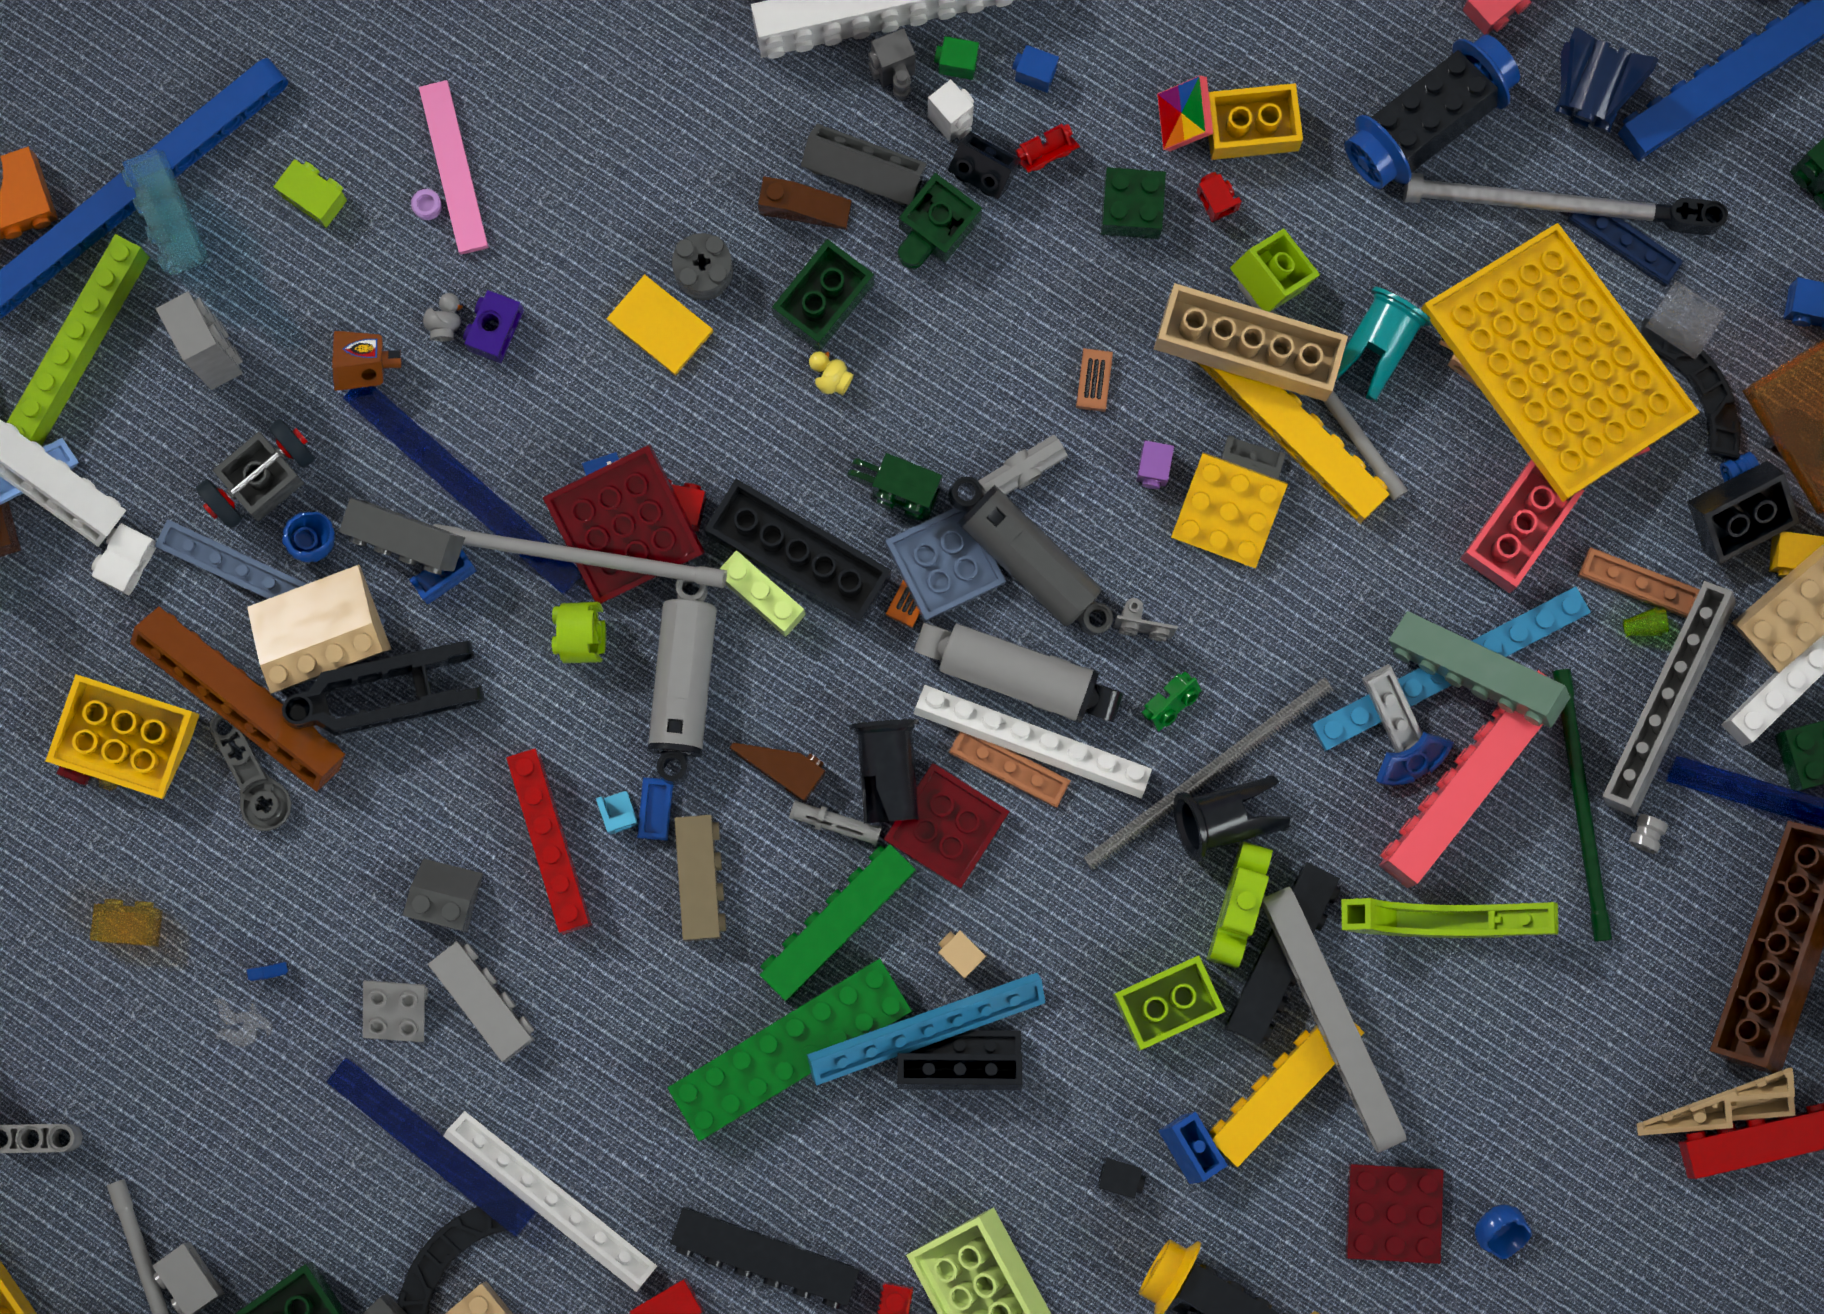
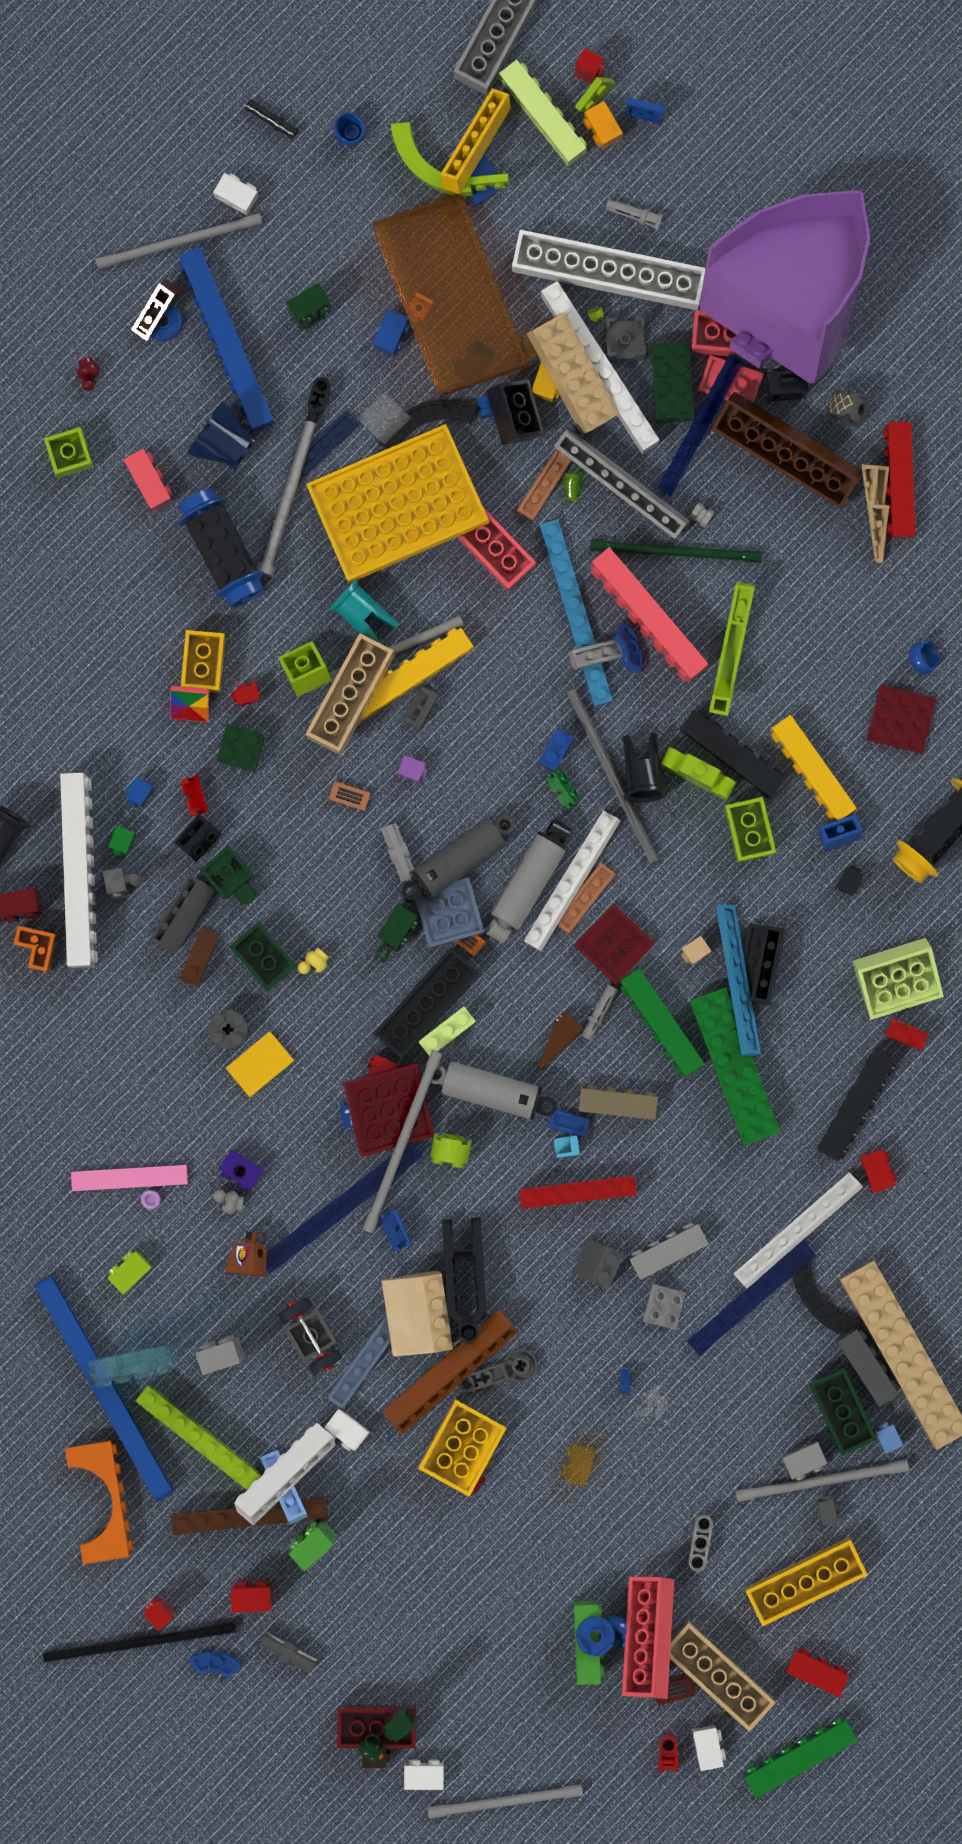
camera: 75 degrees left, 5 degrees up
blue hair [282,512,335,563] -> none
dark grey brick [339,498,465,575] -> none
black piece [849,719,919,823] -> none
white brick [927,79,974,142] -> none
light grey hinge [1113,598,1178,642] -> none
yellow plate [1171,452,1288,569] -> none
light grey beam [1262,886,1407,1153] -> none
sand green brick [1388,611,1570,728] -> none
none -> blue brick [538,728,574,772]

